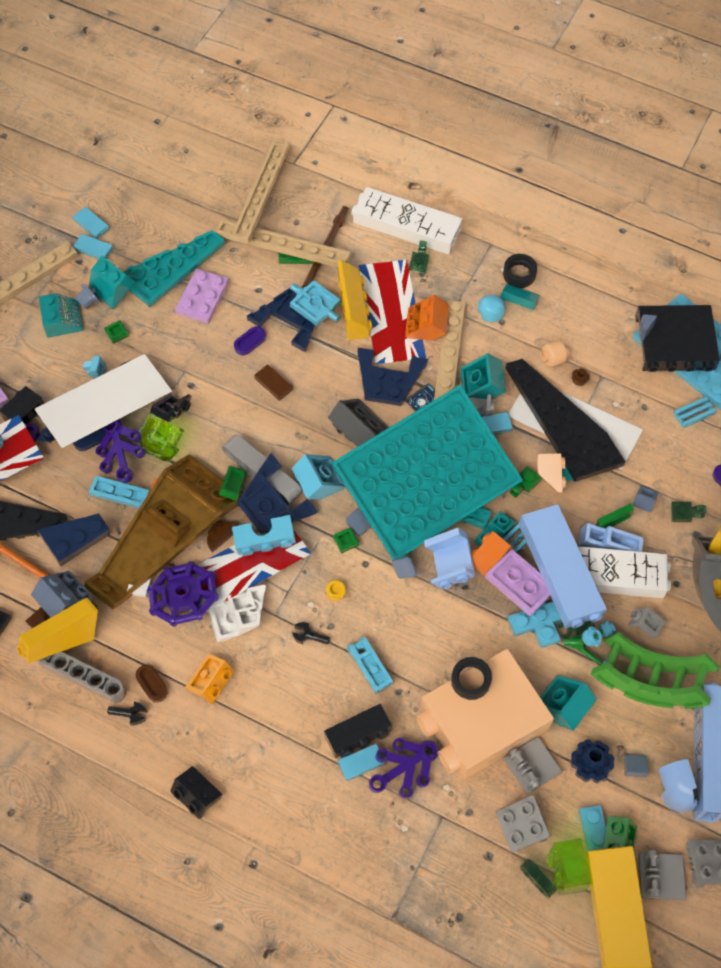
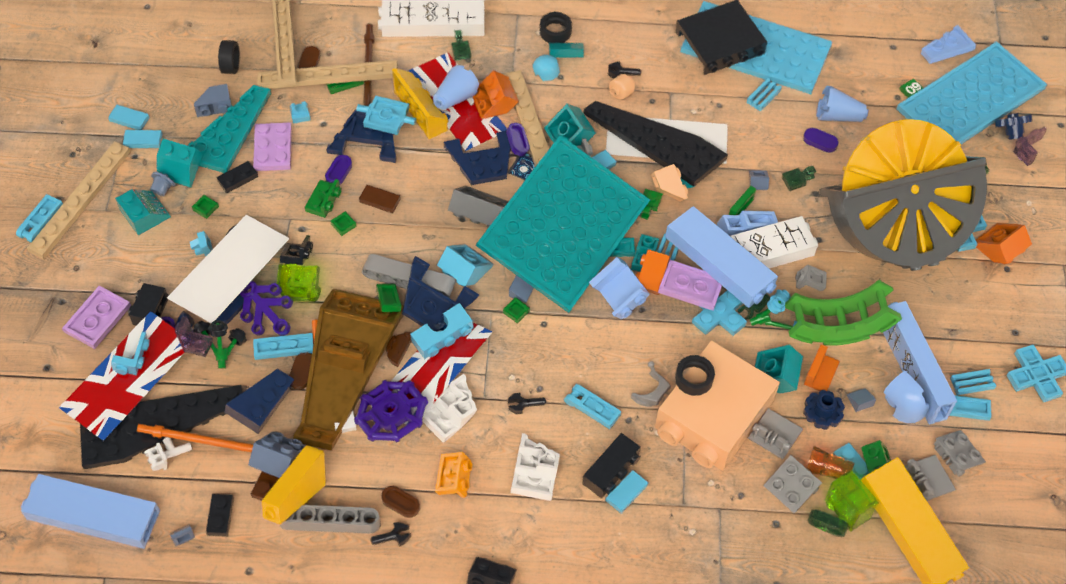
camera: 25 degrees left, 5 degrees down
yellow tile [326,580,346,601] -> none
dark purple plant [368,737,439,799] -> none
sand blue slope [392,555,417,579] -> none
reddish brown plate [572,369,590,386] -> none
sand blue slope [639,315,657,340] -> none
none -> bracket [175,317,213,357]
none -> black plant [193,320,247,369]
none -> sand blue slope [194,84,232,117]
none -> black plate [216,161,258,194]
none -> black tyre [218,40,240,74]
none -> reddish brown tile [289,352,312,390]
none -> medium azure tile [290,101,311,124]
none -> reddish brown tile [298,46,320,69]
none -> green bracket [304,179,342,218]
none -> green tile [330,211,357,236]
none -> light blue cone [433,65,479,110]
none -> dark purple tile [506,123,530,156]
none -> white slope [510,433,560,501]
none -> black bar [608,61,641,79]
none -> light grey helmet [631,361,671,407]
none -> orange panel [804,344,840,391]
none -> clear orange plant [807,446,855,482]

